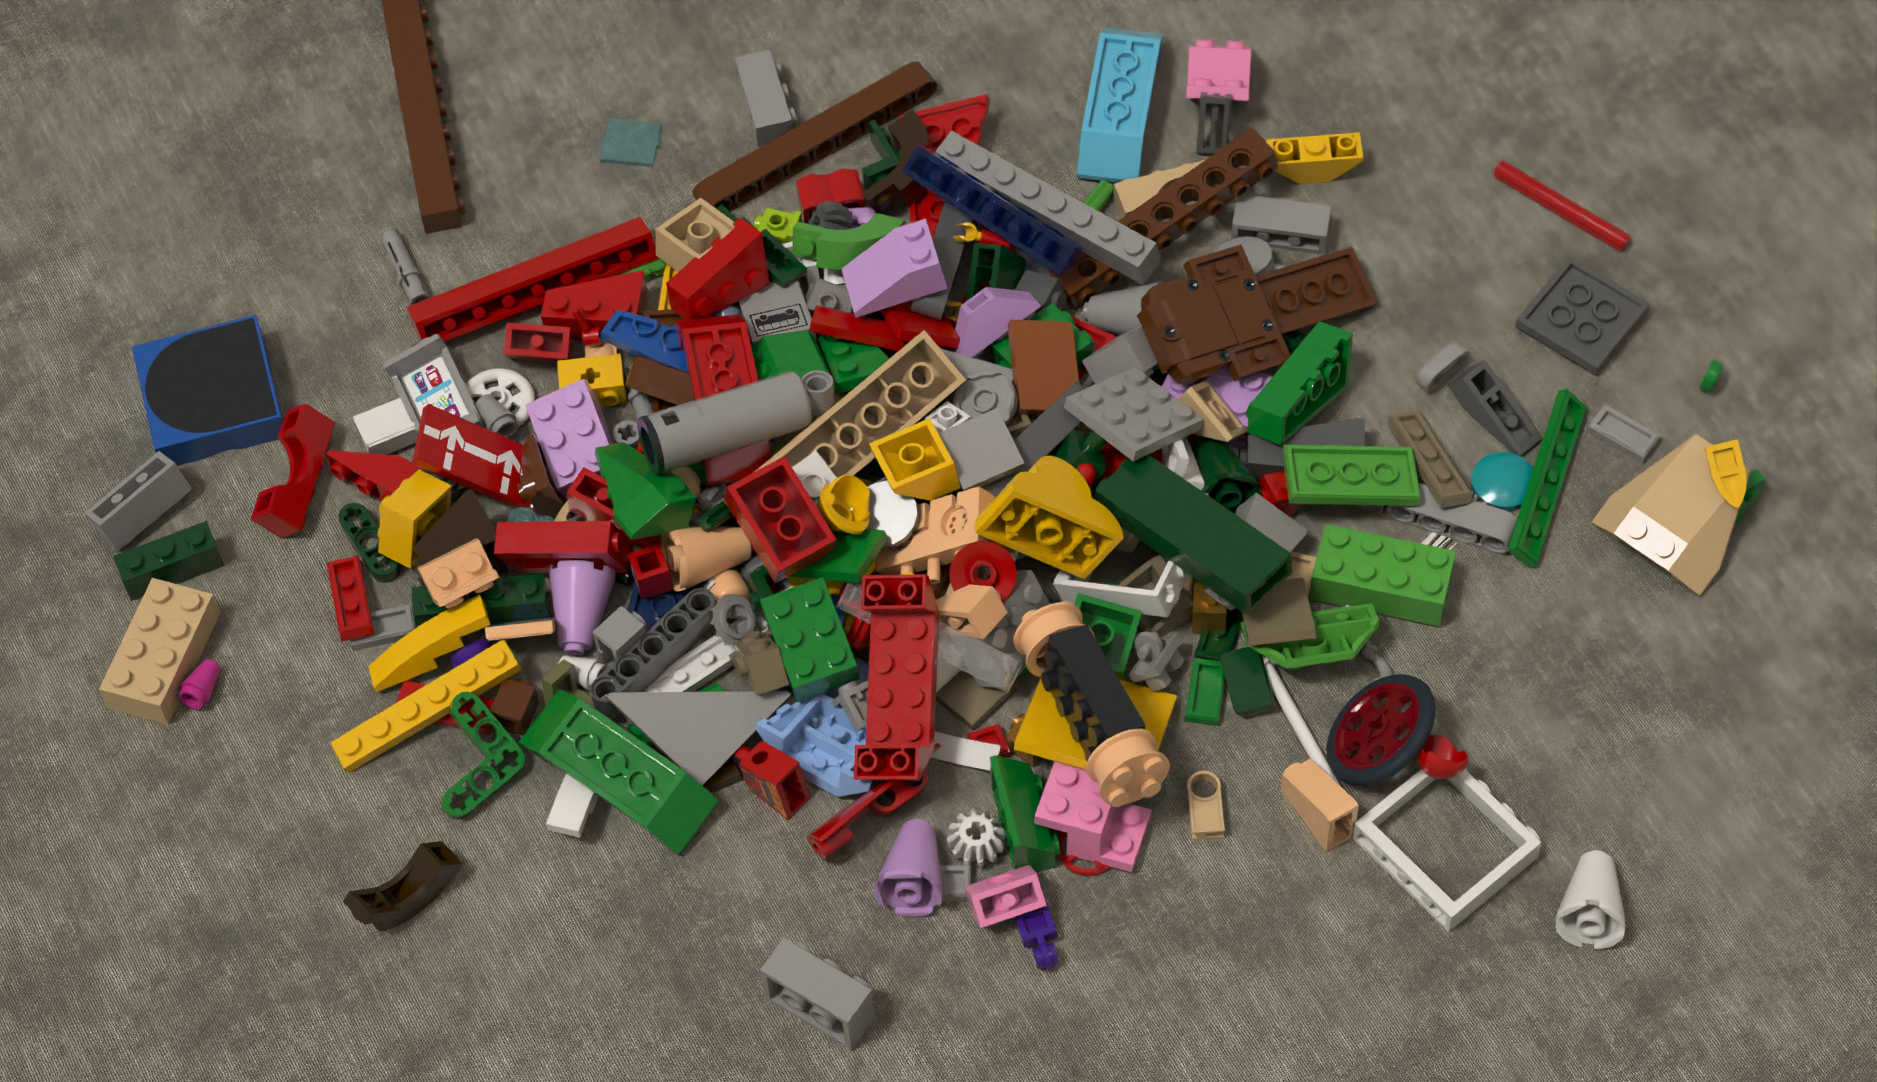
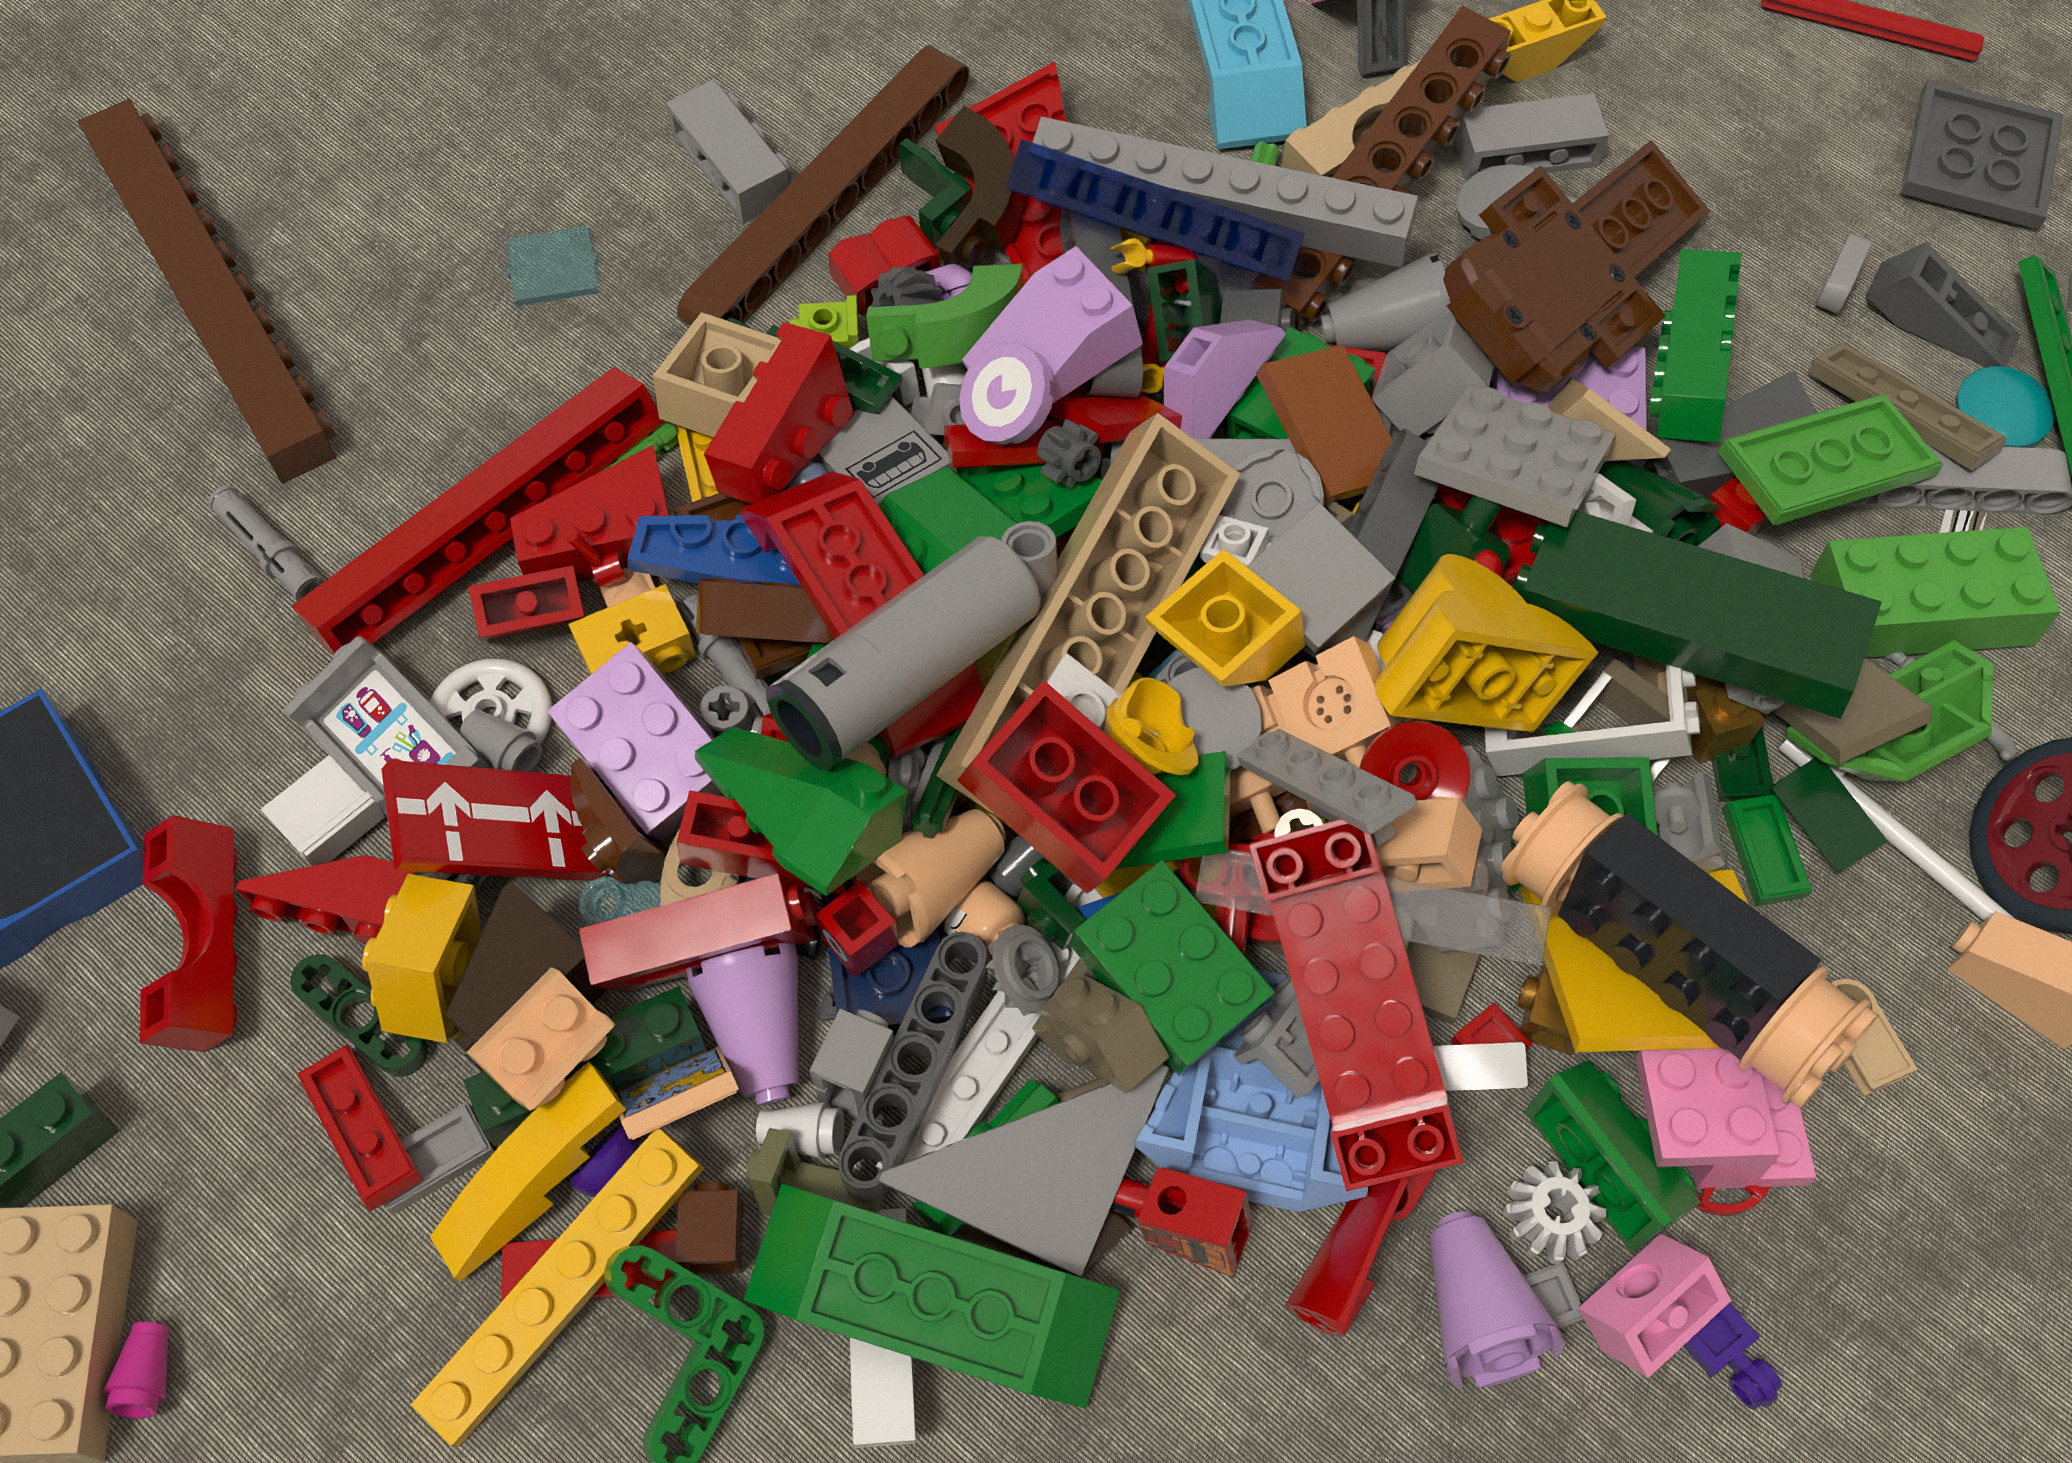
camera: 25 degrees left, 5 degrees up
none -> lavender tile [959,342,1054,446]
none -> dark grey gear [1037,419,1101,488]
none -> light grey bracket [1237,729,1417,846]

